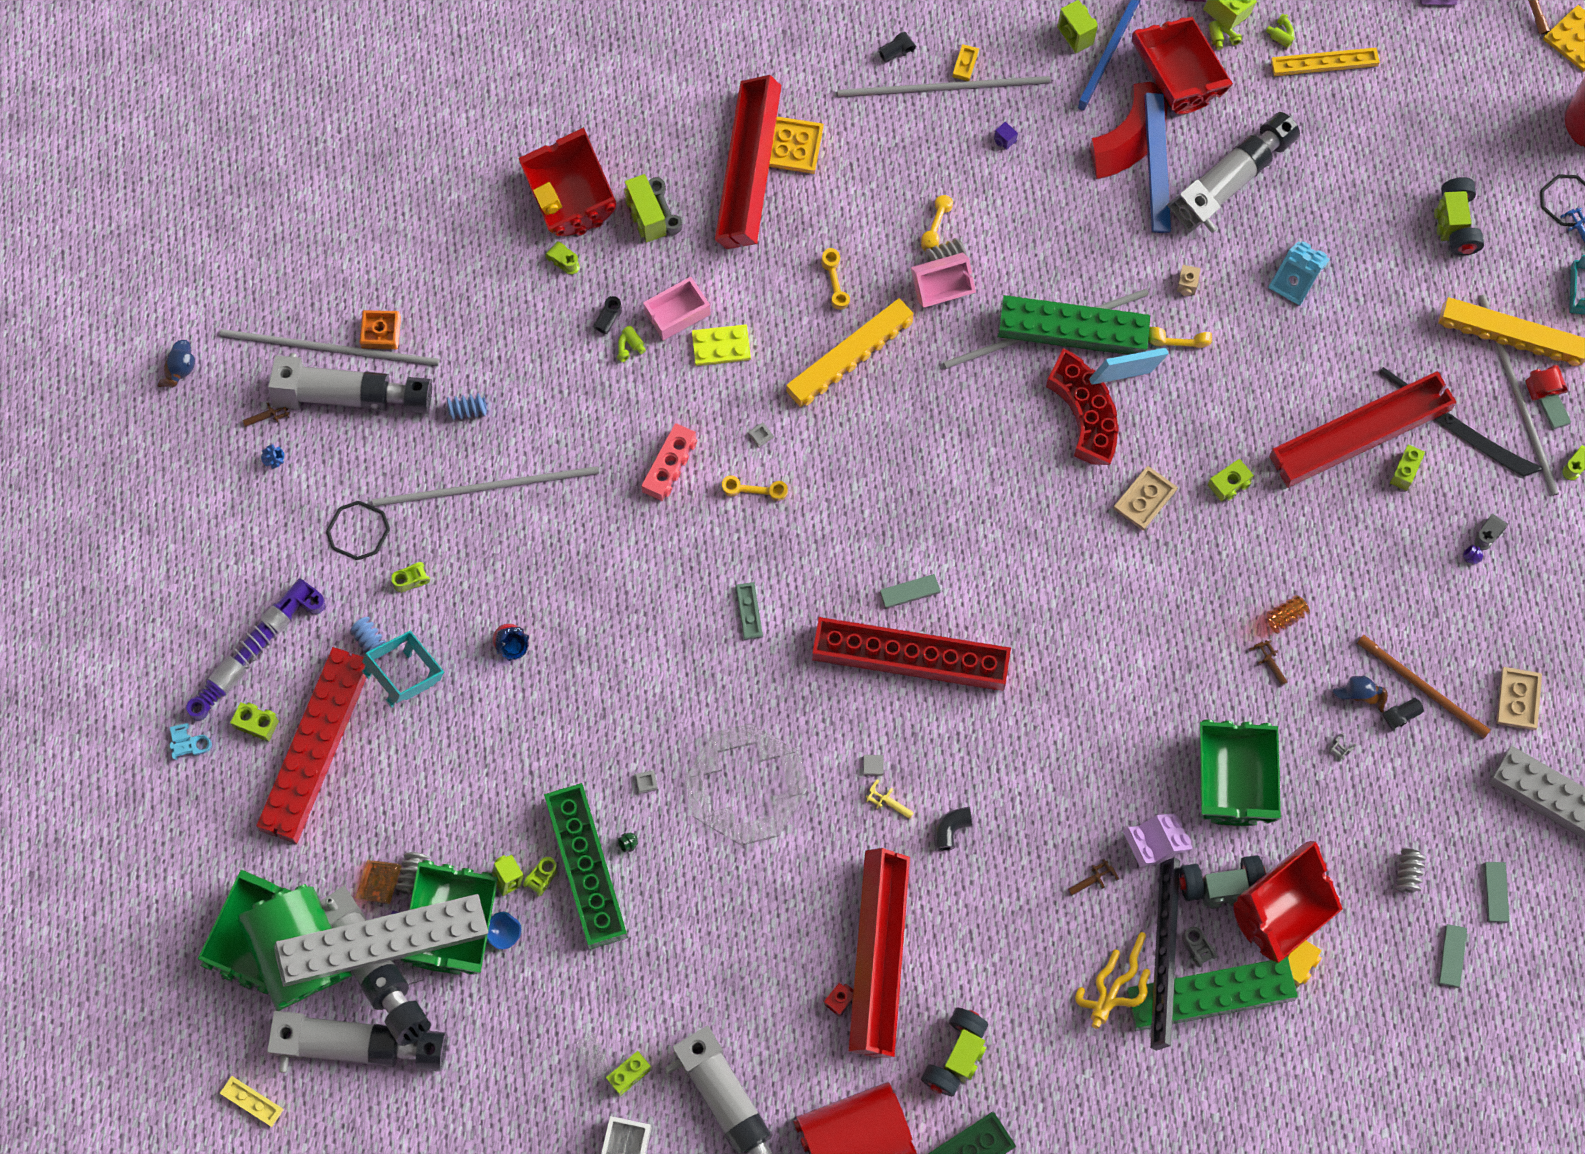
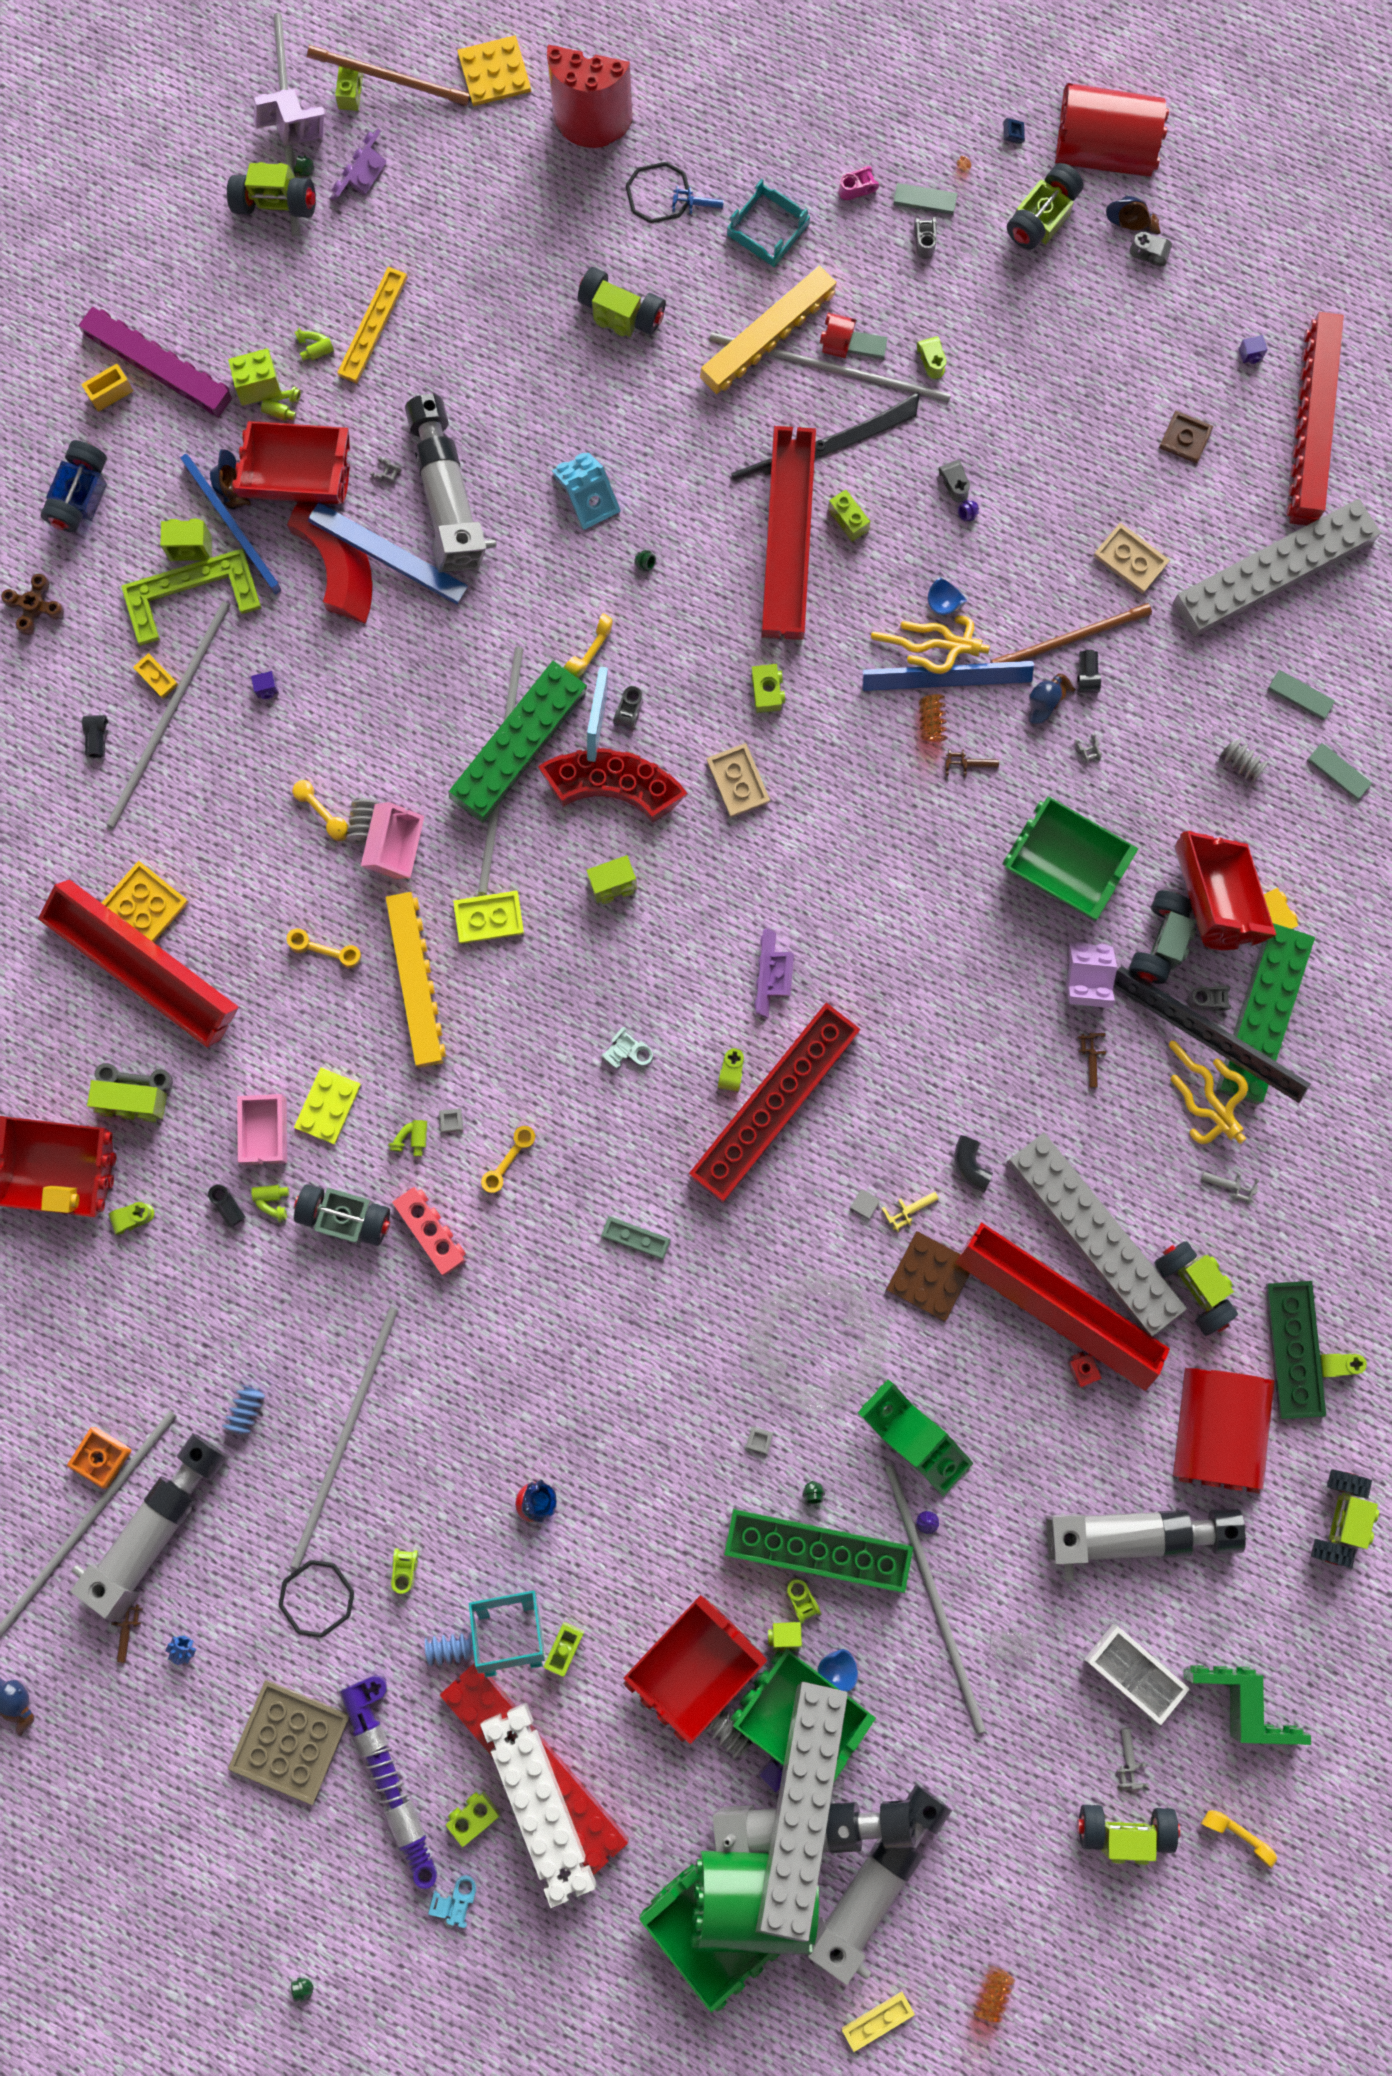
camera: 60 degrees left, 10 degrees up
clear orange tile [355,860,402,904] -> none
lime brick [606,1051,652,1097] -> none
sand green tile [880,574,941,609] -> none
tan brick [1177,265,1201,296] -> none
none -> lime plate [121,548,262,646]
none -> hair [209,449,251,509]
none -> dark tan plate [228,1679,349,1805]
none -> dark green plate [291,1977,314,2003]
none -> brick [294,1184,390,1246]
none -> light grey piece [370,456,402,484]
none -> lime plant [388,1120,428,1157]
none -> neon yellow plate [453,891,524,944]
none -> white brick [481,1703,596,1908]
none -> lime brick [543,1622,585,1677]
none -> lime brick [586,855,637,904]
none -> light aqua piece [602,1027,653,1069]
none -> dark grey piece [613,686,643,730]
none -> red cylinder [623,1594,768,1745]
none -> dark green plate [634,550,656,571]
none -> lime piece [717,1048,744,1092]
none -> medium lavender bracket [754,928,794,1018]
none -> green bracket [858,1379,974,1497]
none -> blue tile [862,661,1034,691]
none -> yellow plant [870,615,990,674]
none -> light grey piece [885,1464,986,1734]
none -> reddish brown plate [886,1231,970,1322]
none -> dark purple plate [916,1511,939,1534]
none -> blue helmet [927,577,967,615]
none -> light grey brick [1007,1132,1187,1337]
none -> light grey piece [1201,1172,1260,1205]

